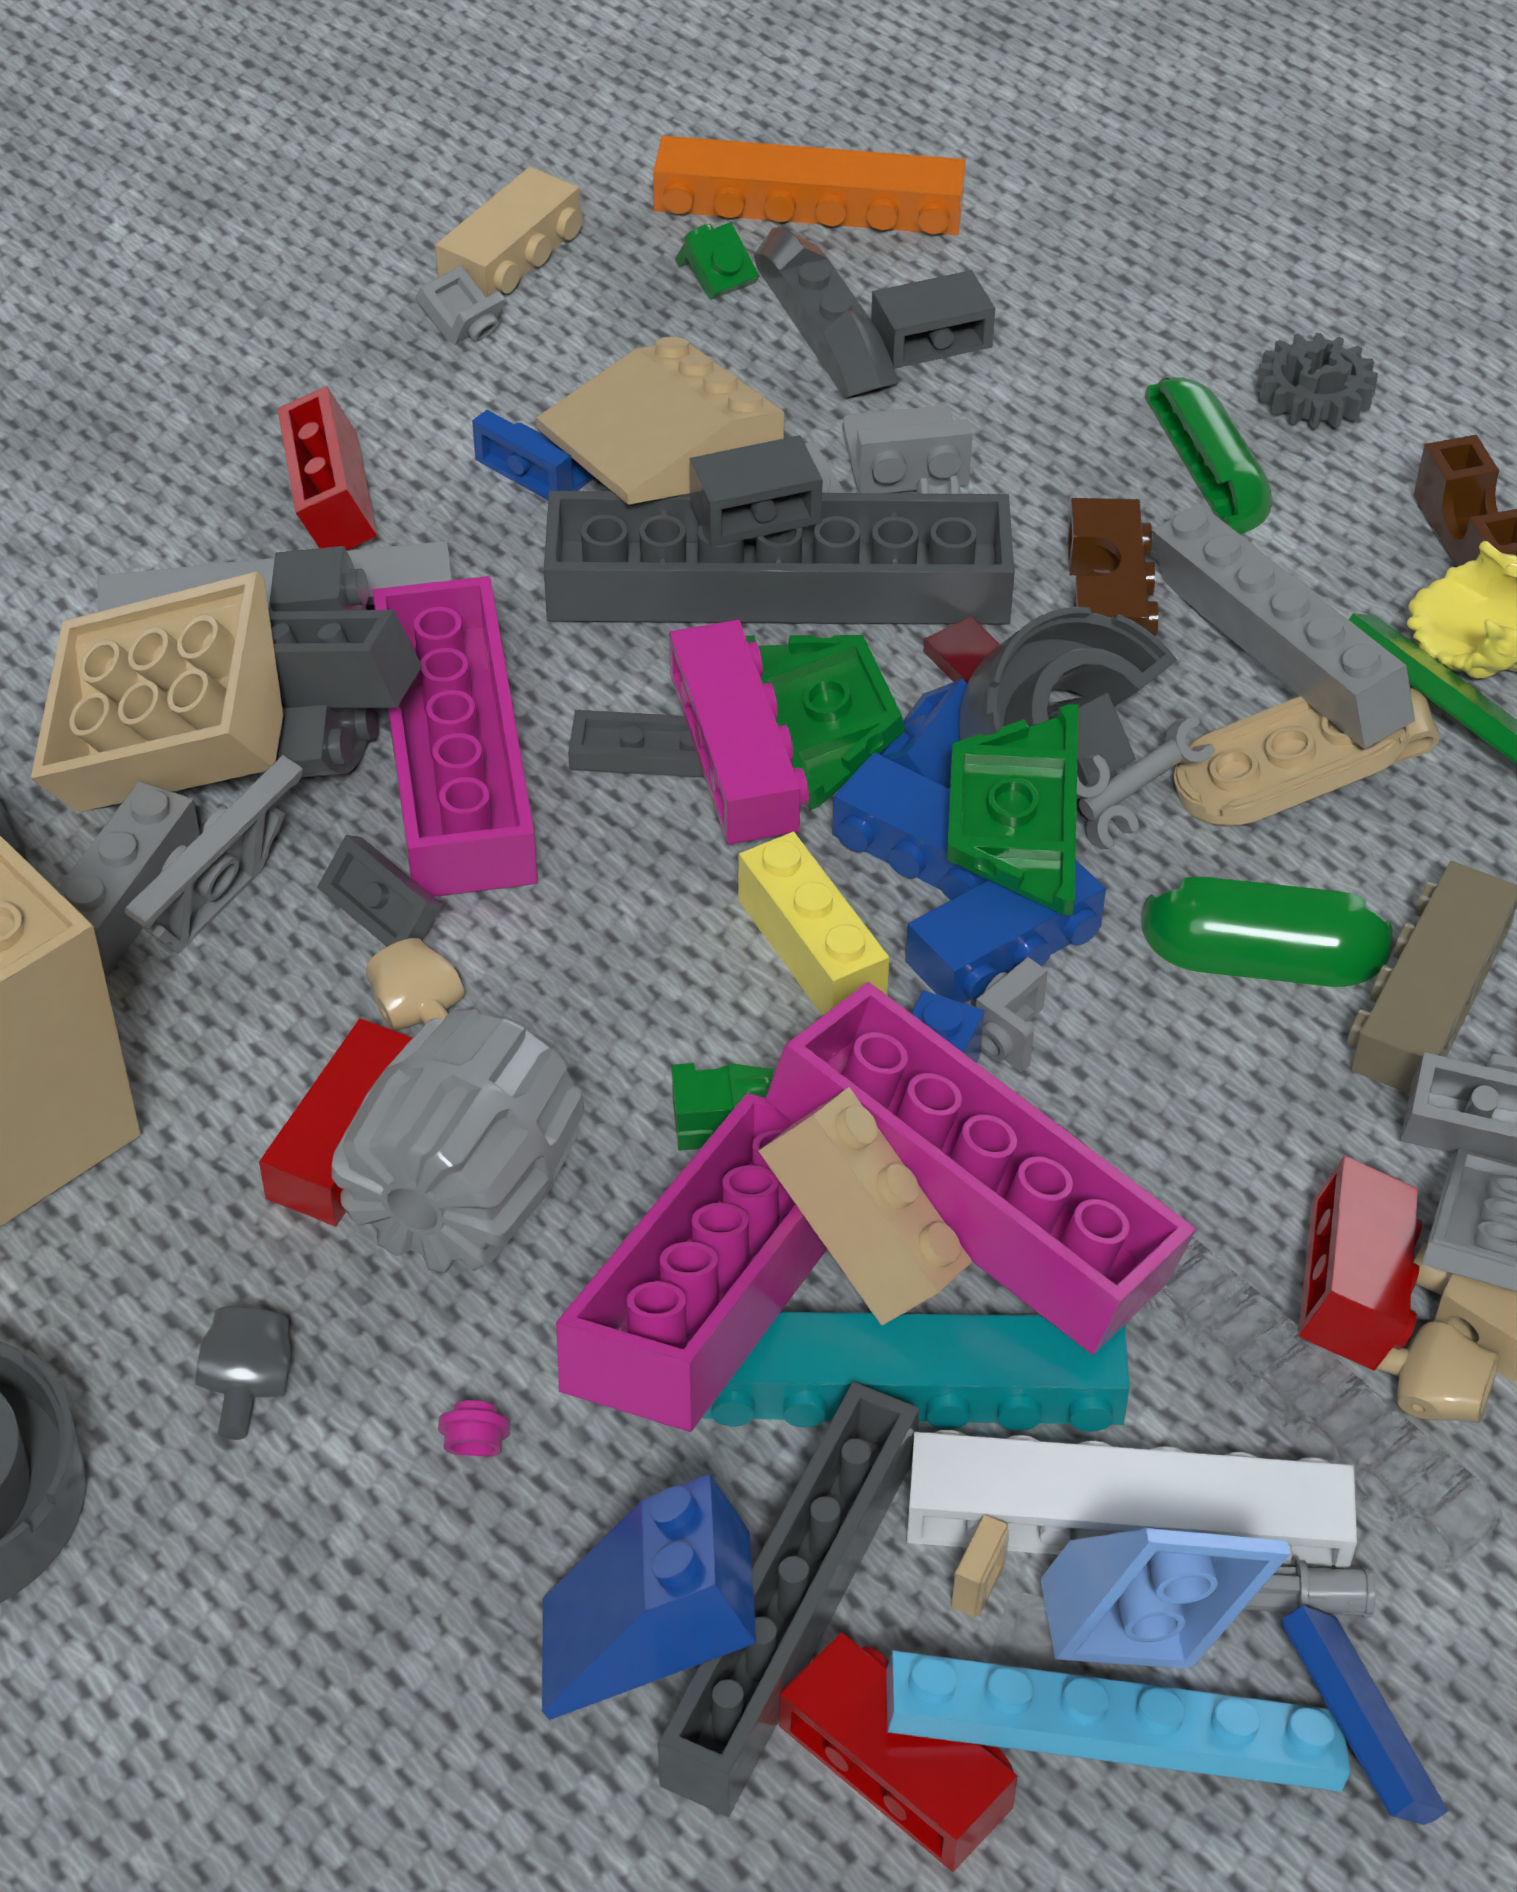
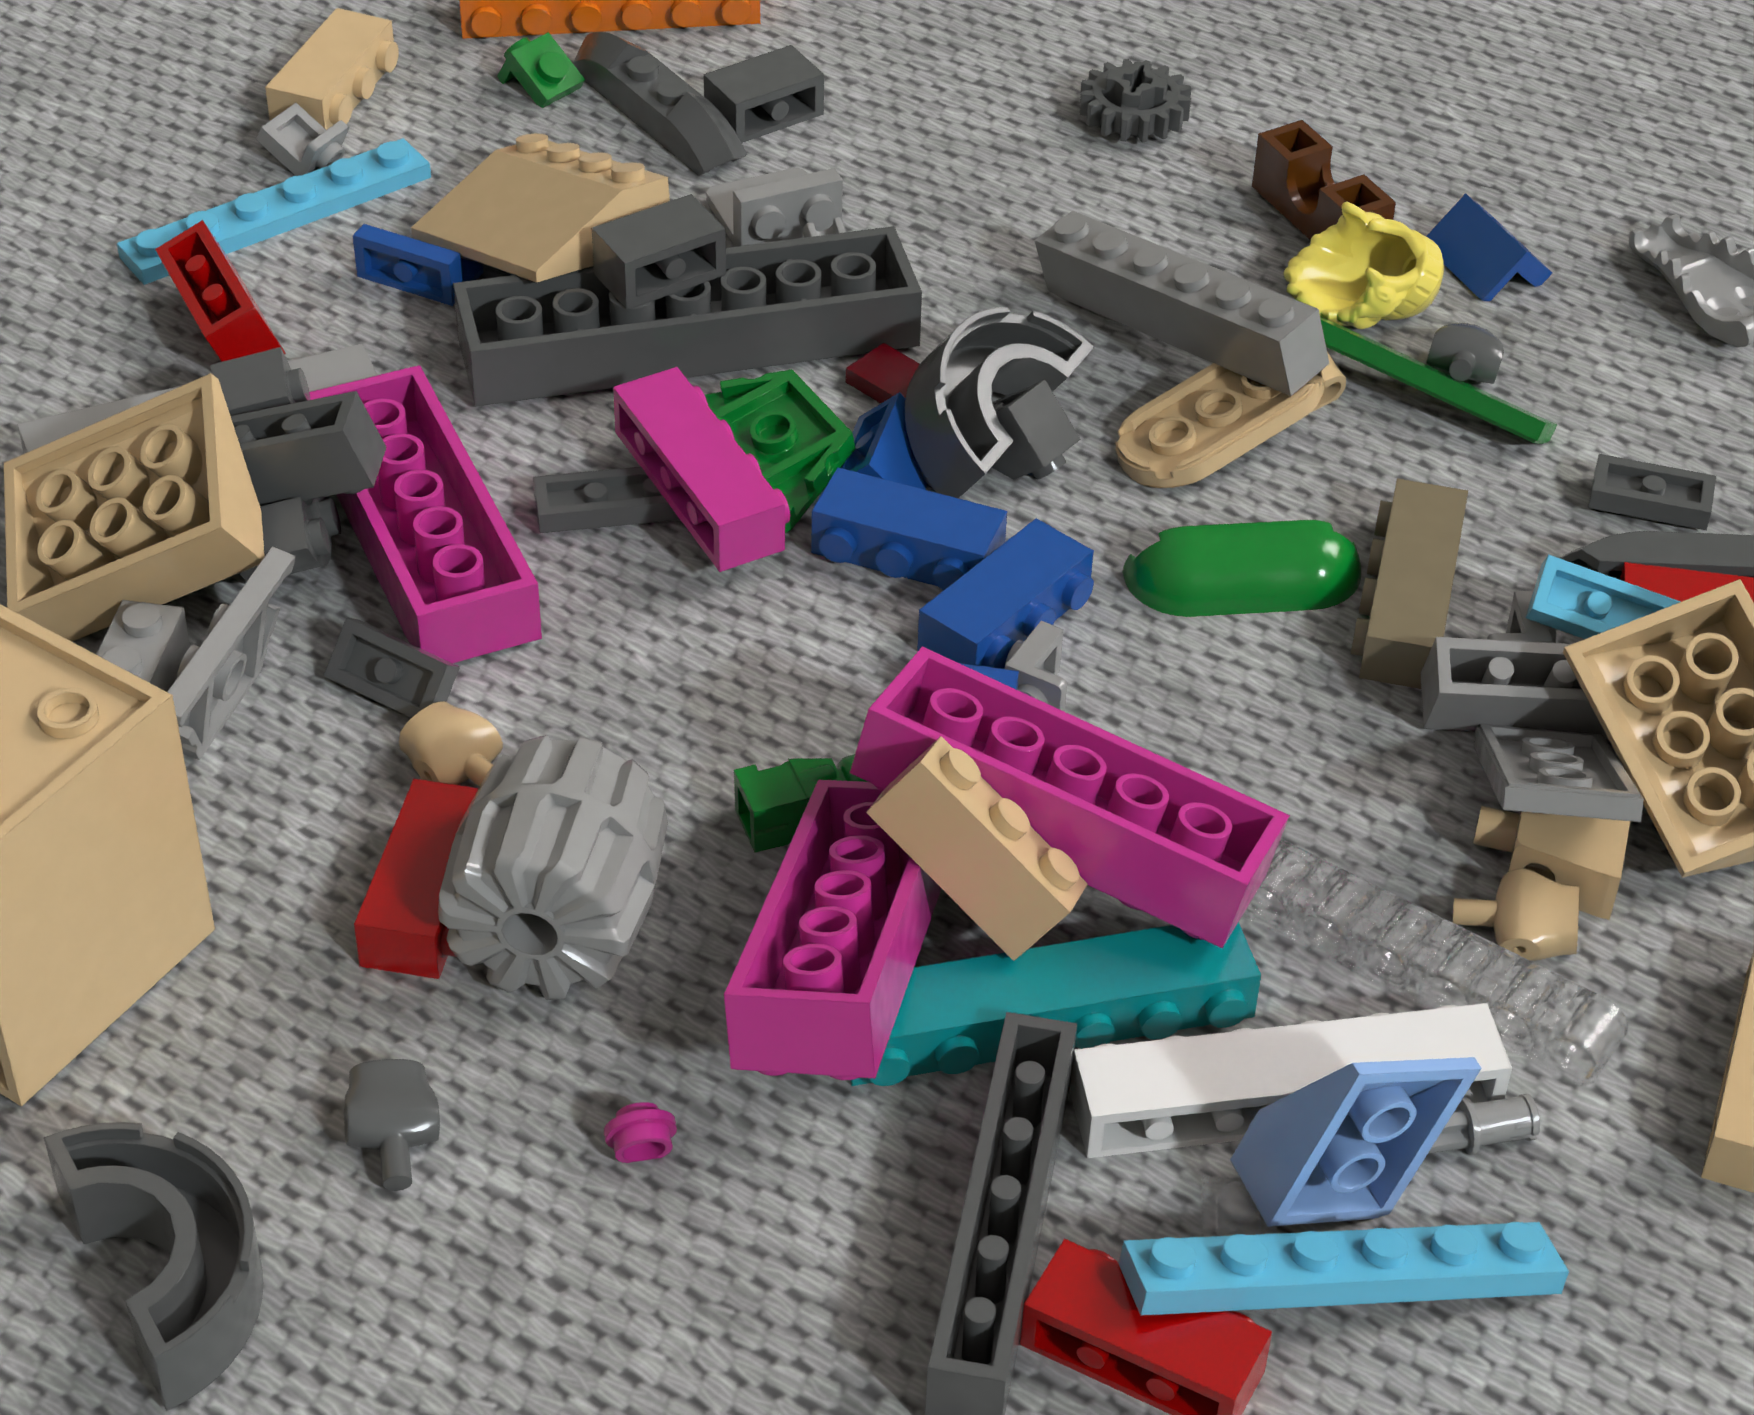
camera: 15 degrees left, 5 degrees down
blue slope [542,1474,757,1720] -> none
light yellow brick [738,831,890,1016] -> none
green wing [947,704,1079,916] -> none
tan tile [951,1514,1010,1617] -> none
reddish brown arch [1067,498,1158,636] -> none
light grey bar [1077,717,1215,849] -> none
green brick [1144,377,1272,534] -> none
blue tile [1282,1605,1448,1825] -> none
red brick [1298,1155,1422,1371] -> none
none -> medium azure plate [117,138,431,285]

